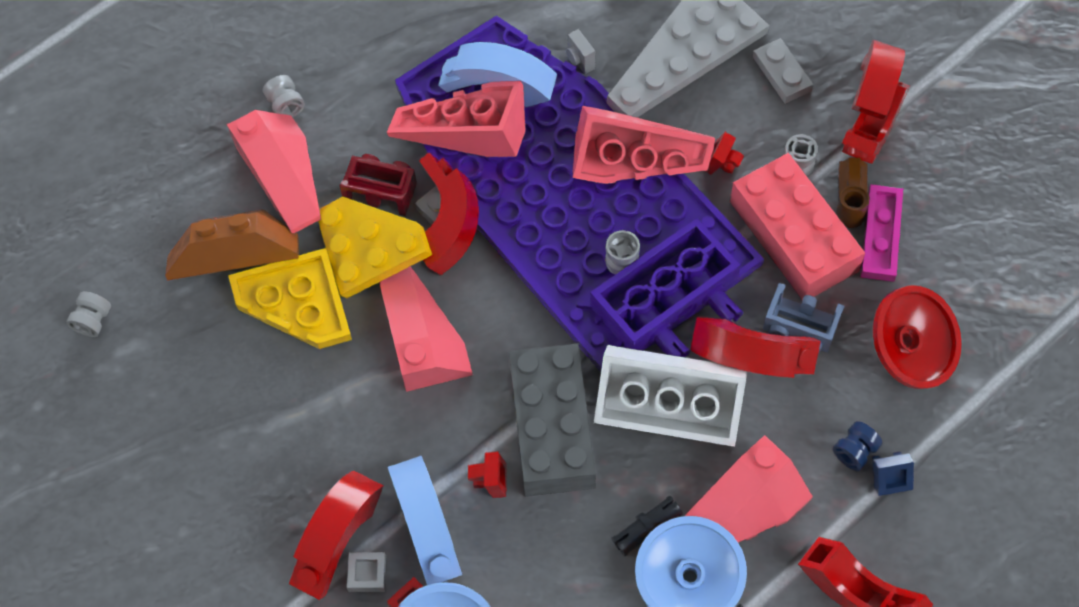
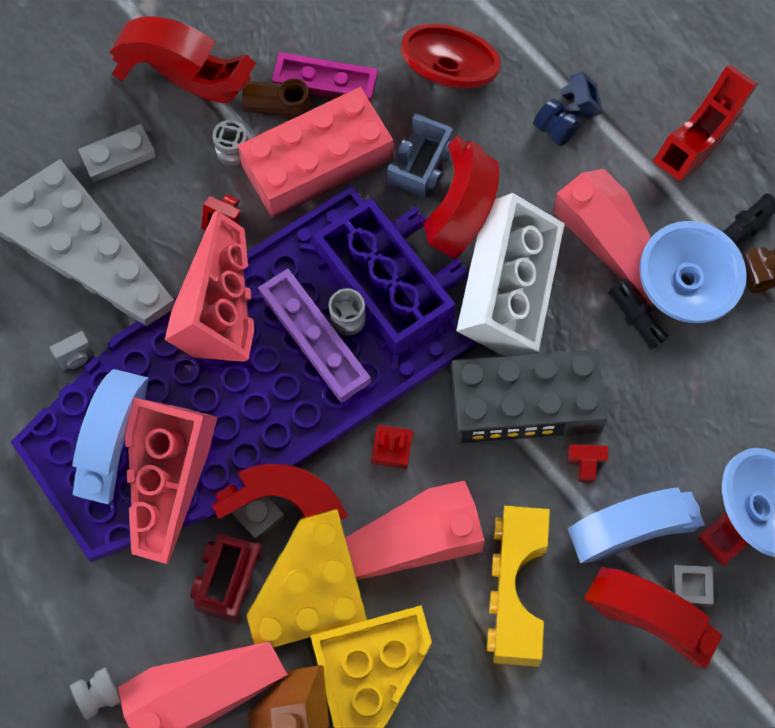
camera: 90 degrees left, 5 degrees up
none -> medium lavender plate [258,268,371,403]
none -> red tile [371,425,413,469]
none -> yellow arch [487,506,550,667]

